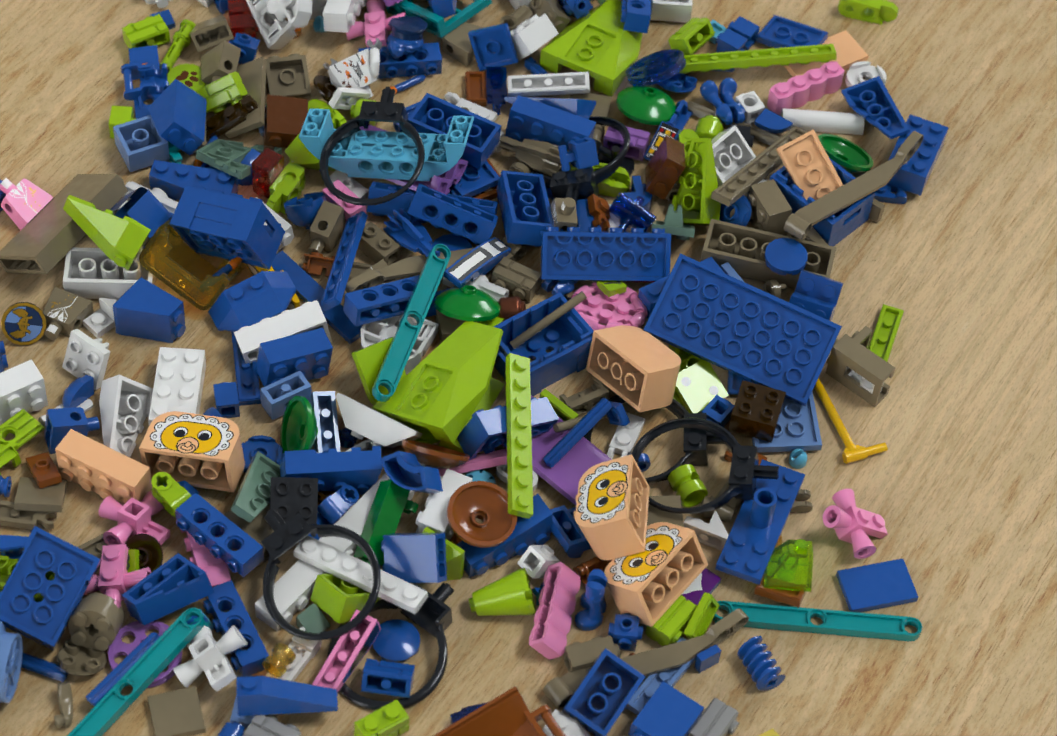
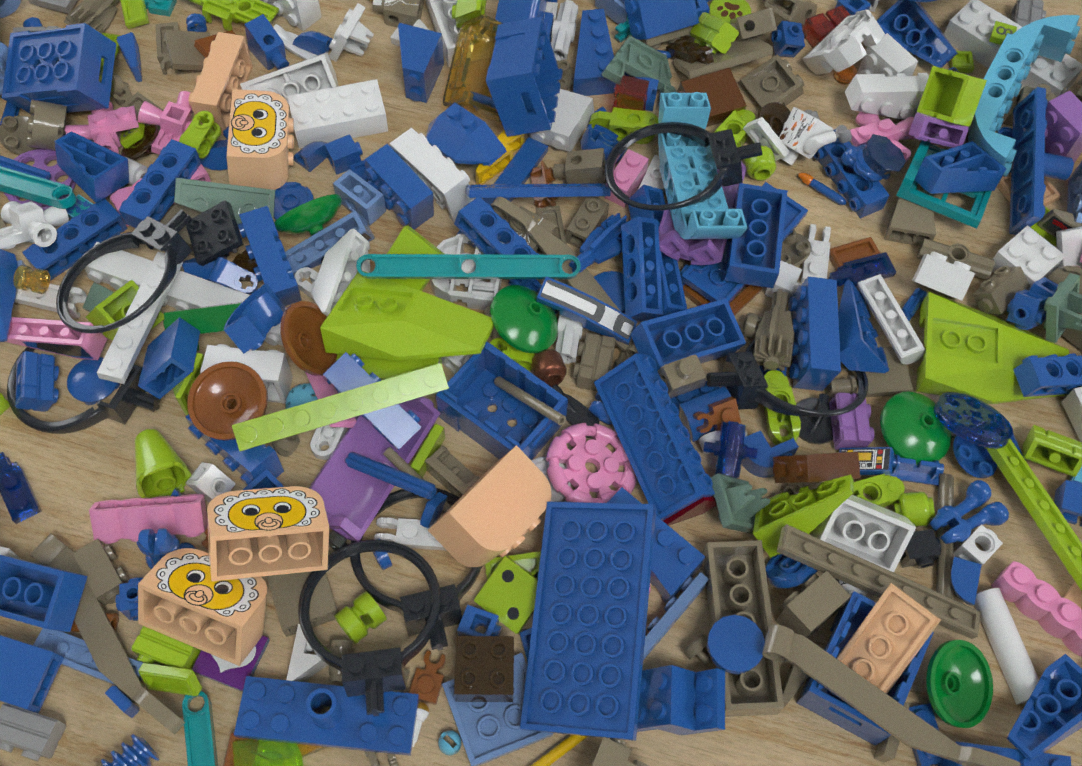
camera: 75 degrees right, 10 degrees up
blue tile [468,23,519,71] -> none
blue brick [558,137,599,172] -> none
lime tile [596,280,627,297] -> none

